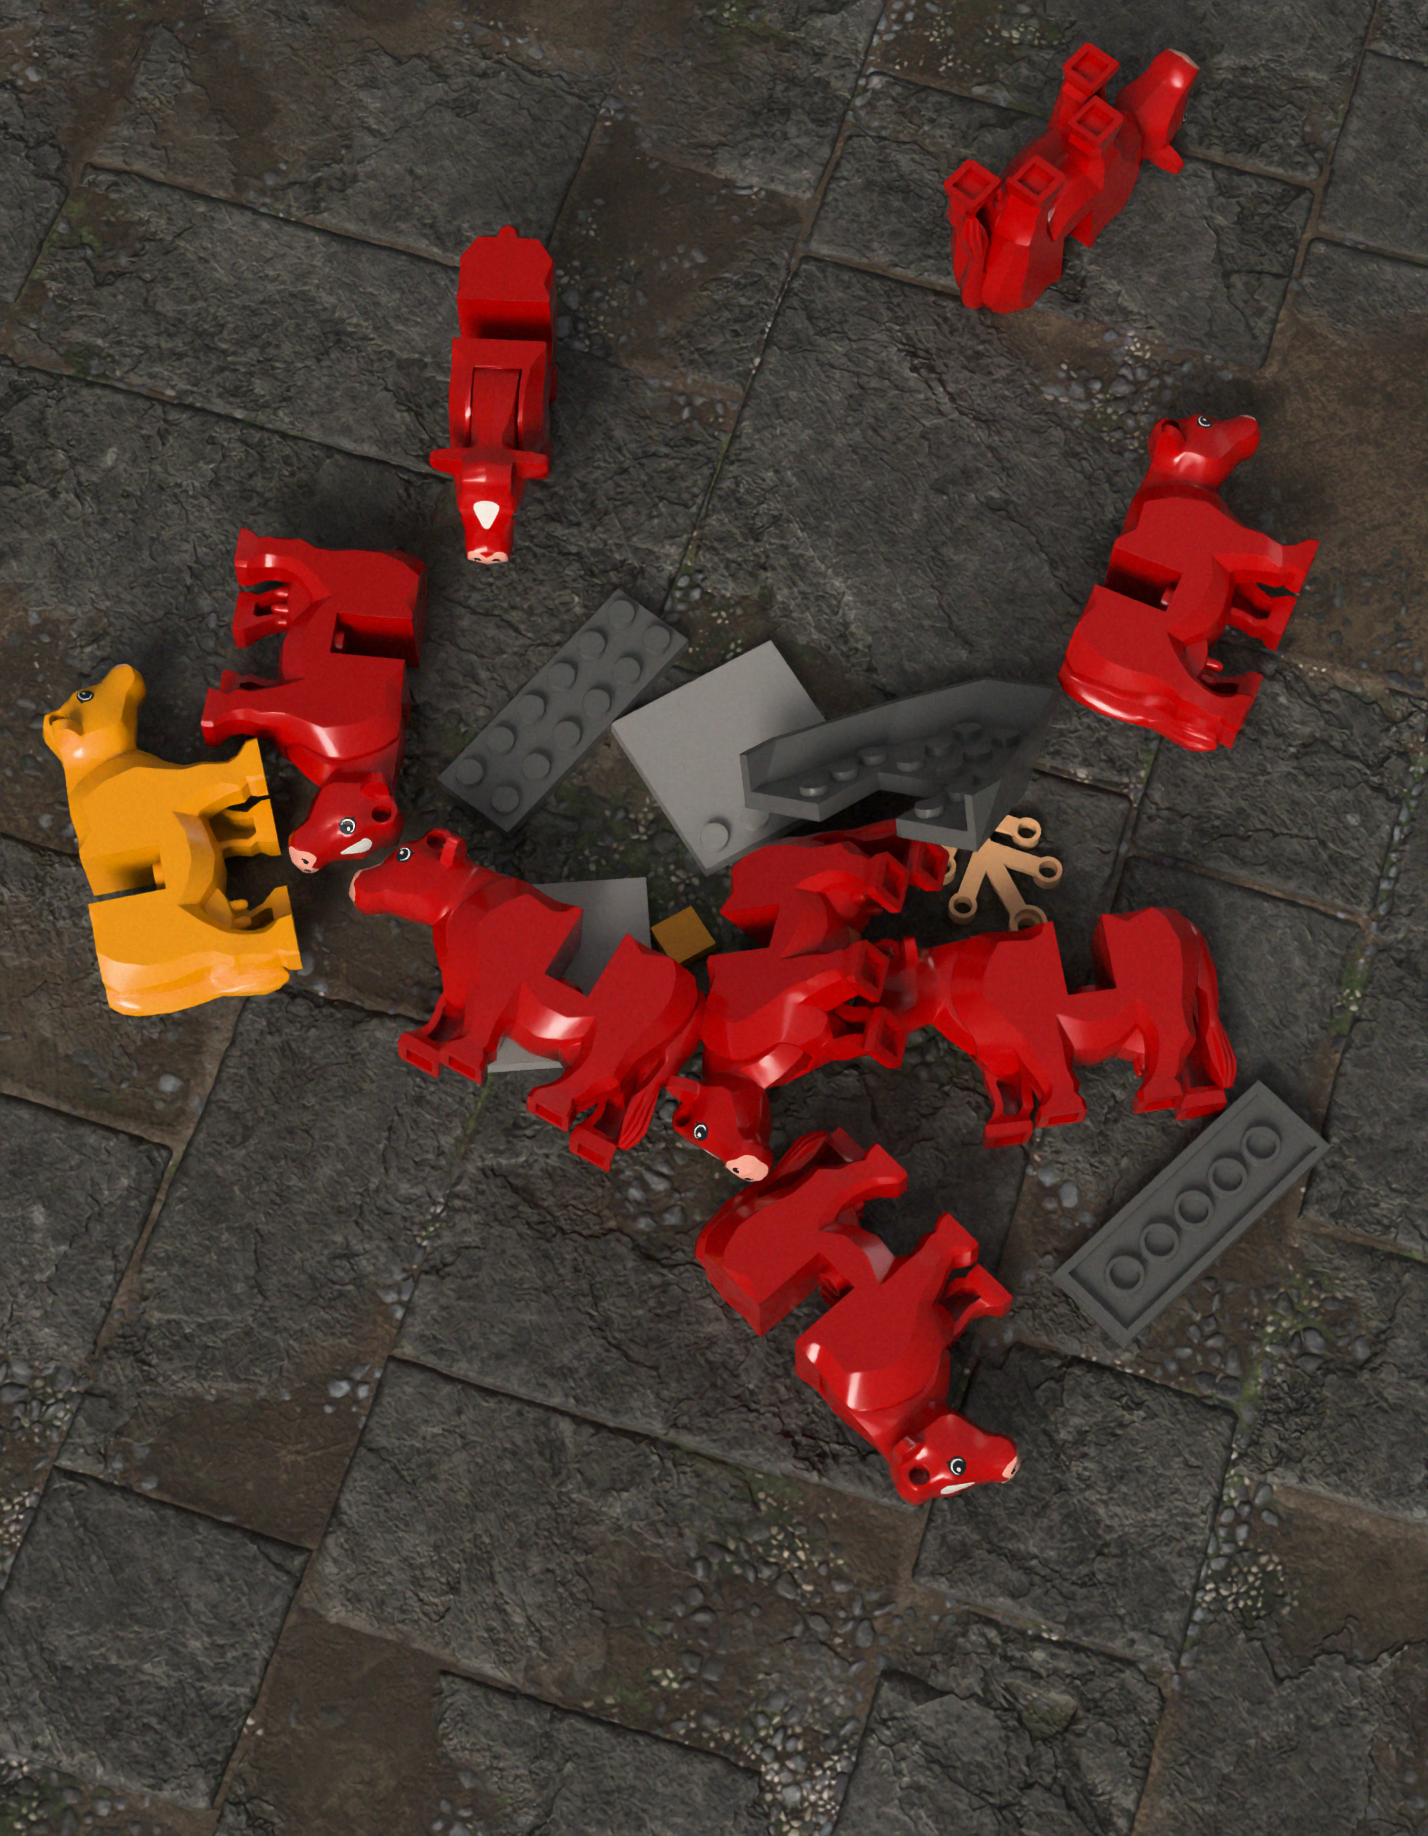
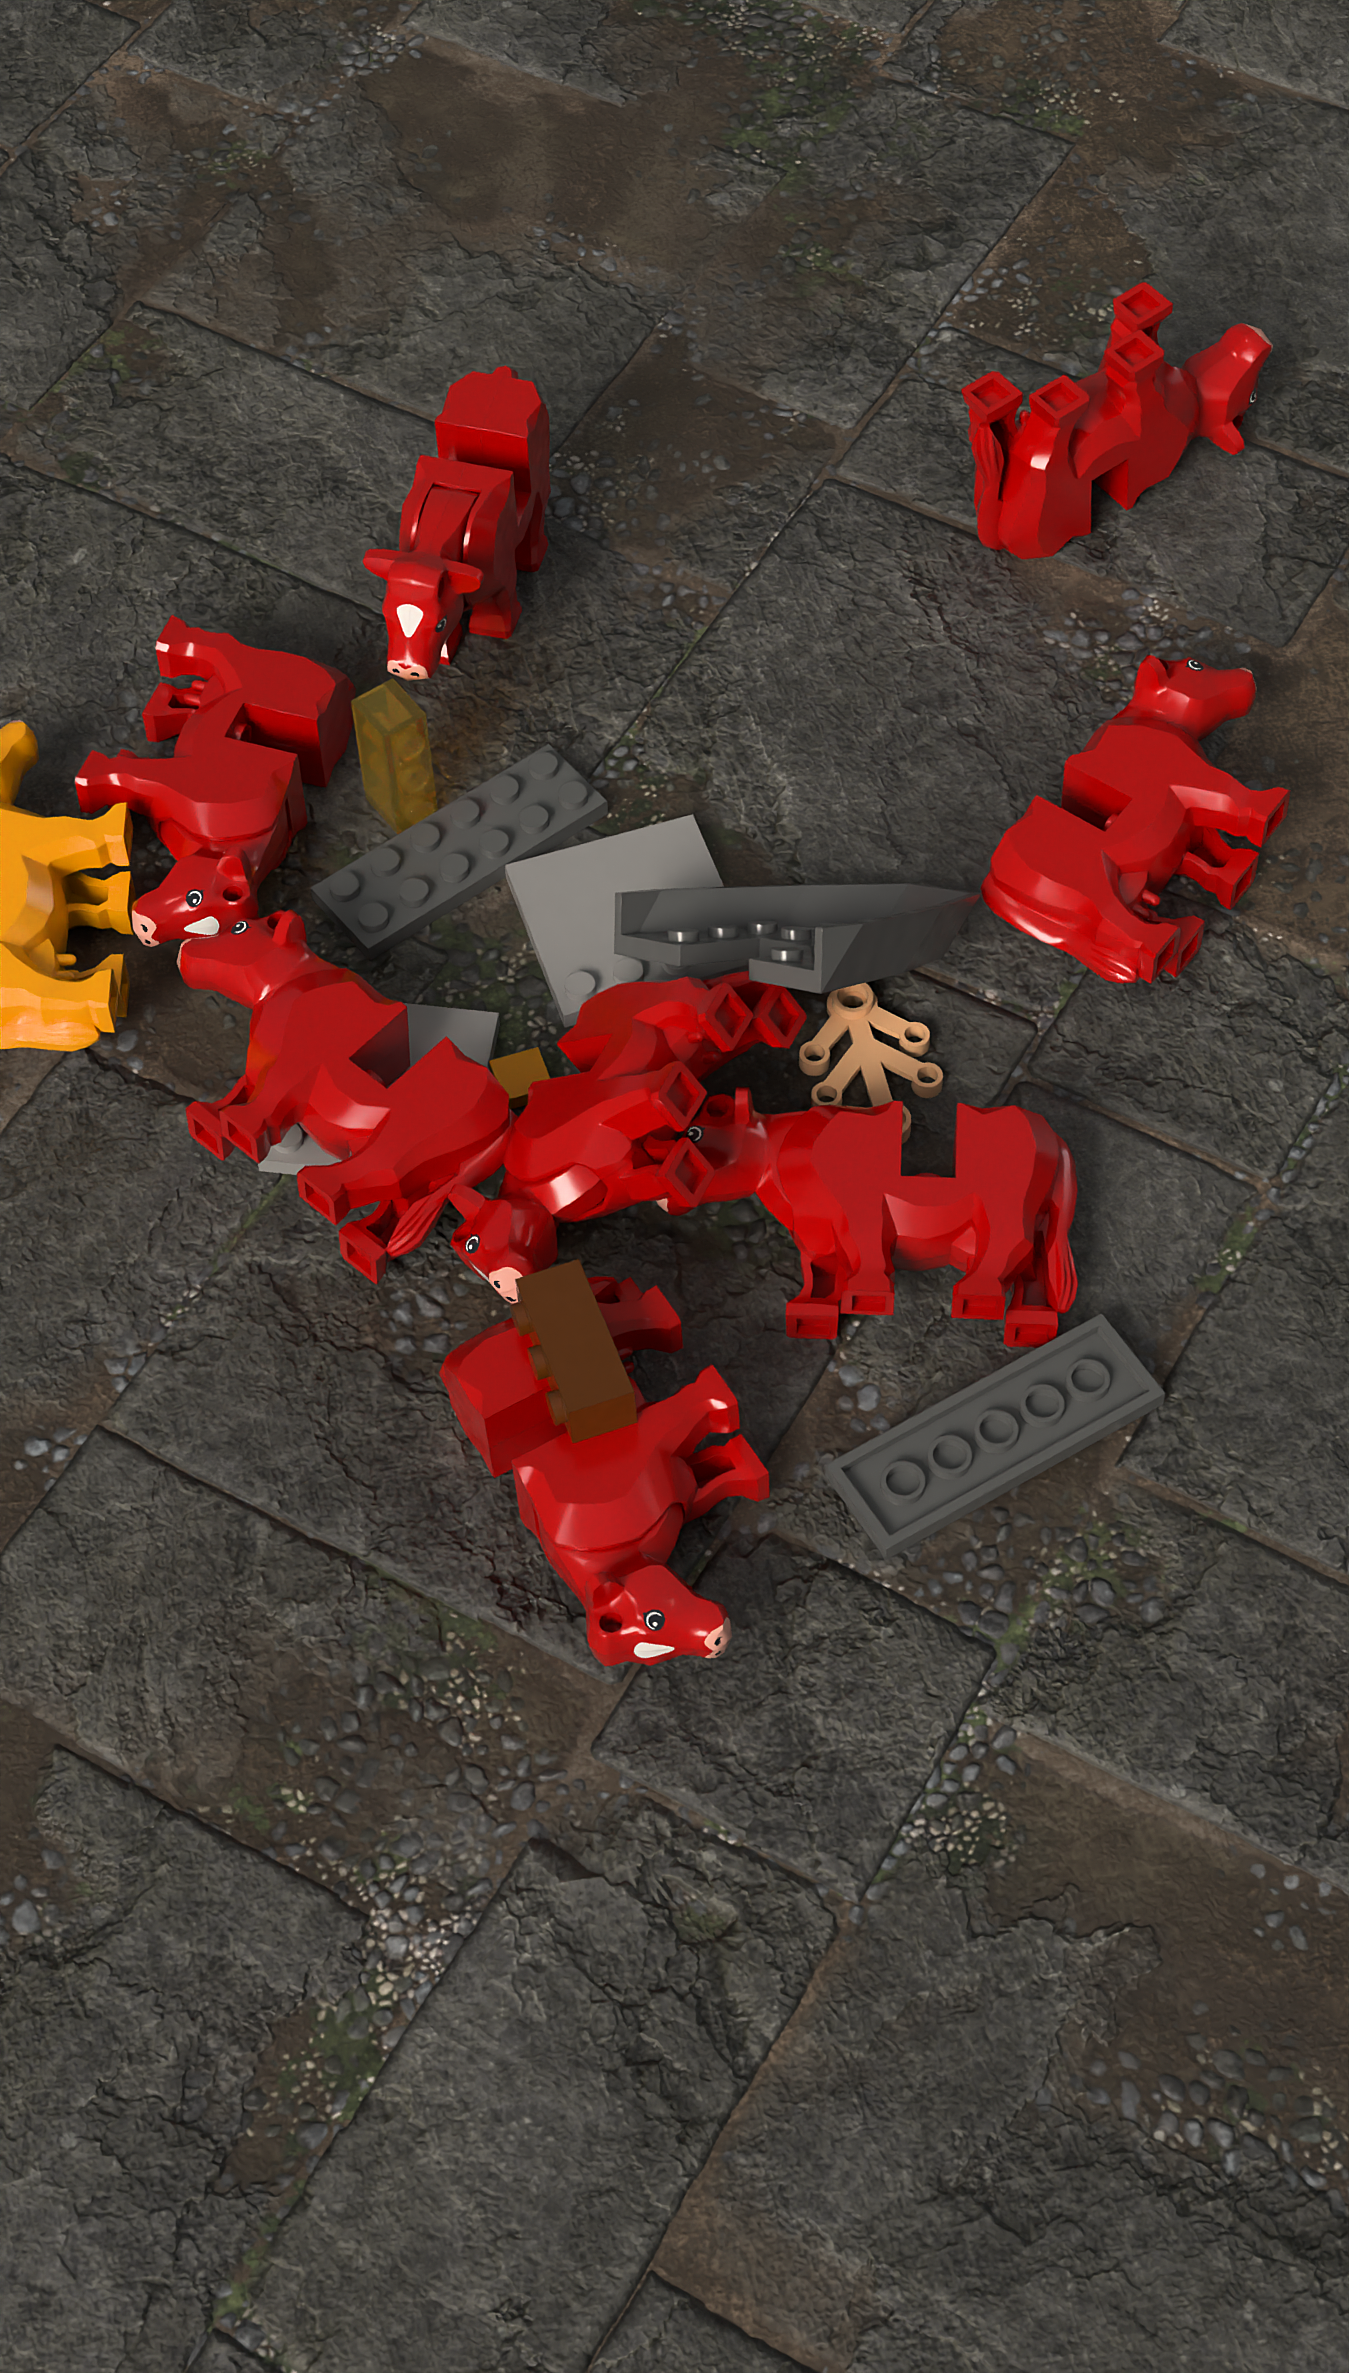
camera: 15 degrees right, 10 degrees down
none -> clear yellow brick [351,678,438,834]
none -> reddish brown brick [510,1259,637,1443]

